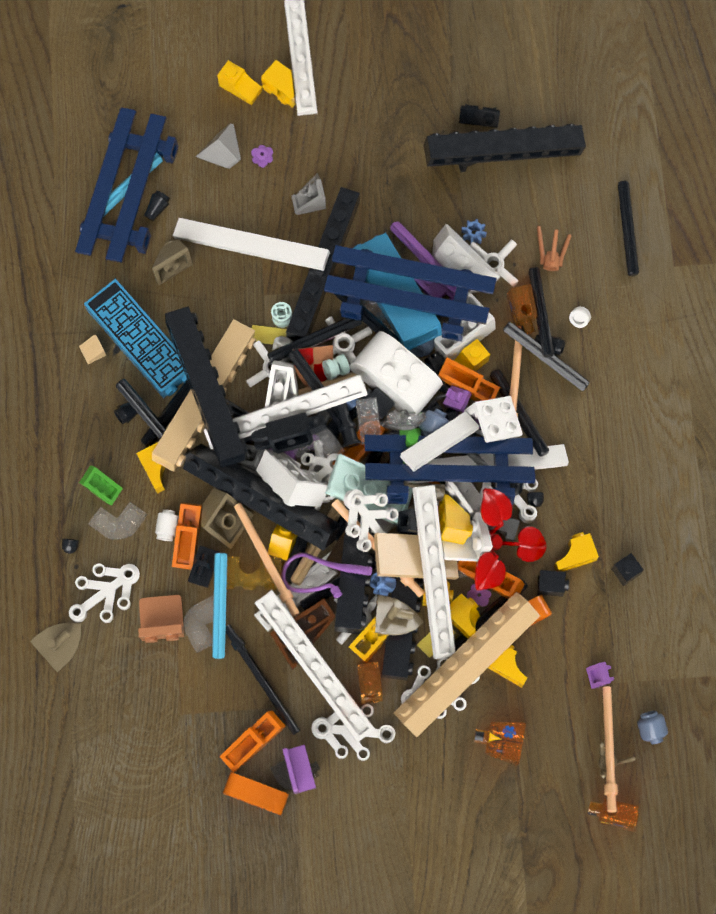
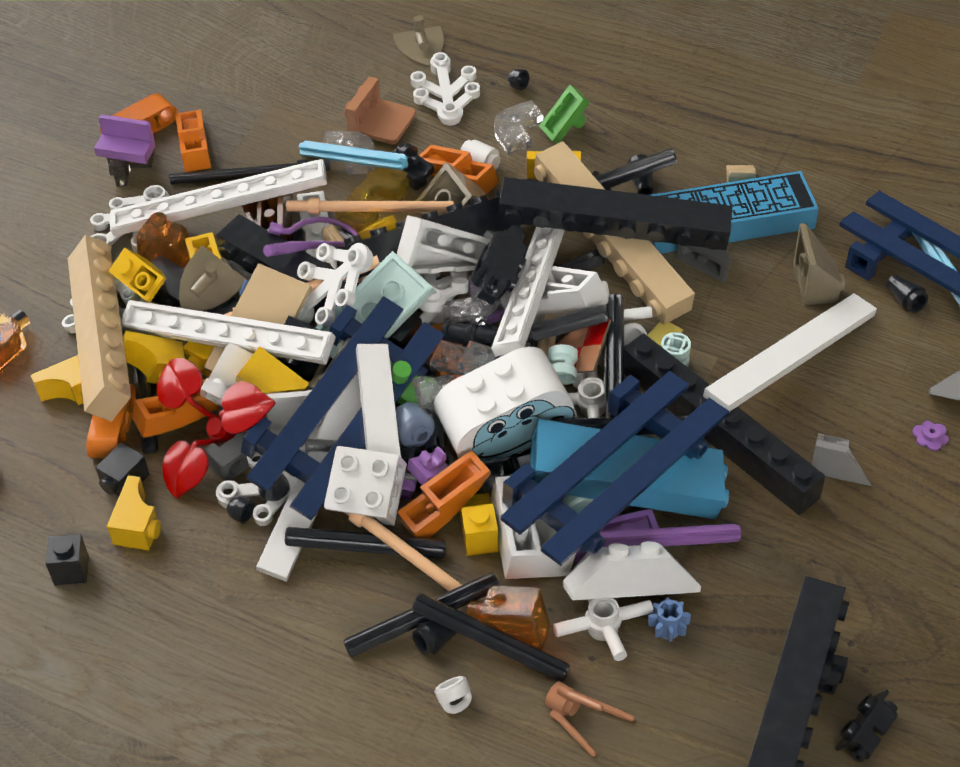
camera: 120 degrees right, 25 degrees down
none -> yellow slope [108,247,166,303]

